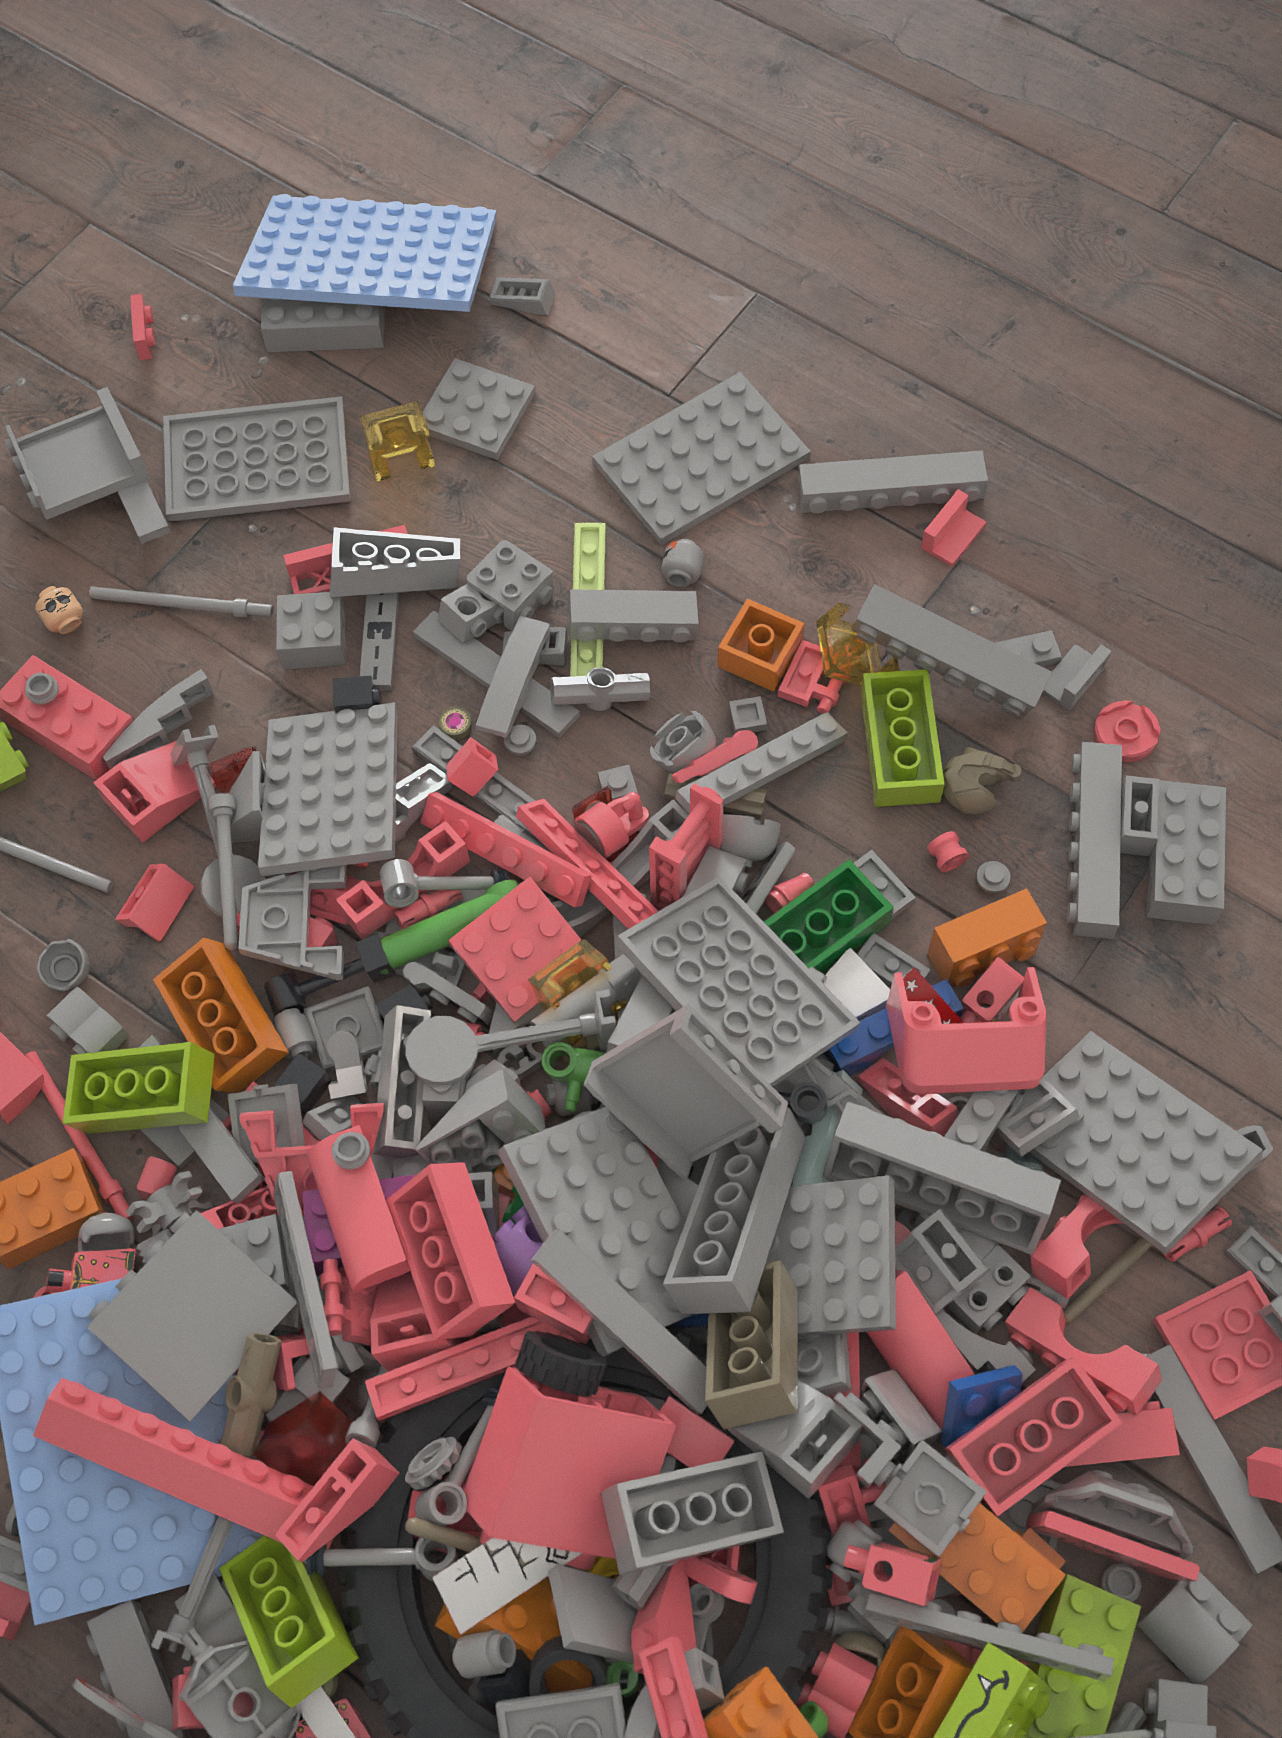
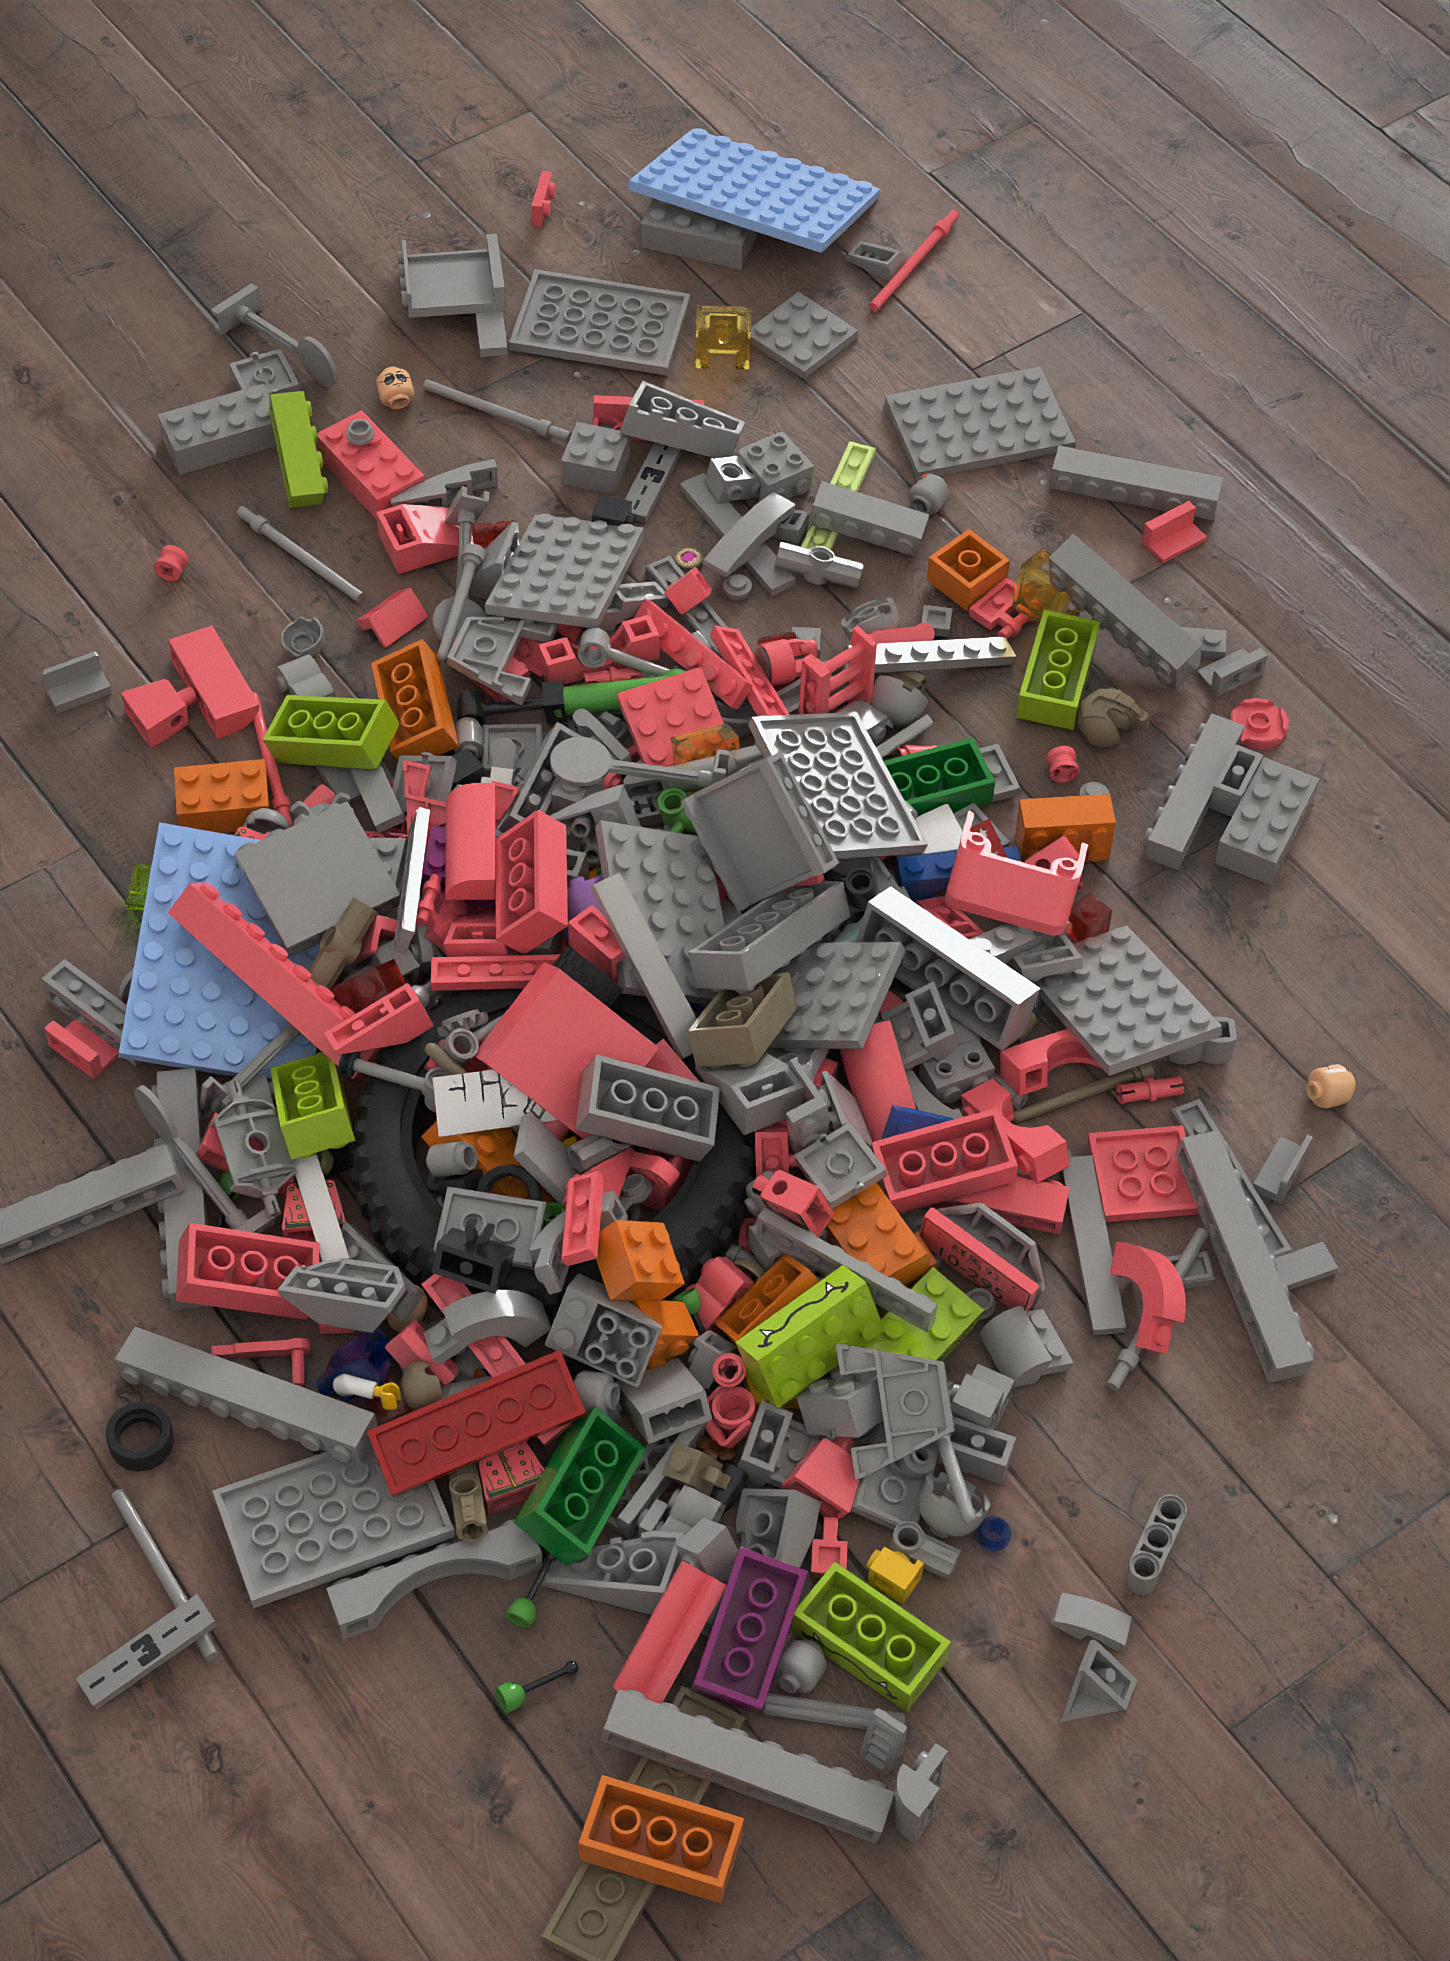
camera: 15 degrees right, 10 degrees down
light grey plate [332,1132,370,1170] -> none
none -> coral bar [869,210,959,312]
none -> clear red brick [1067,892,1112,942]

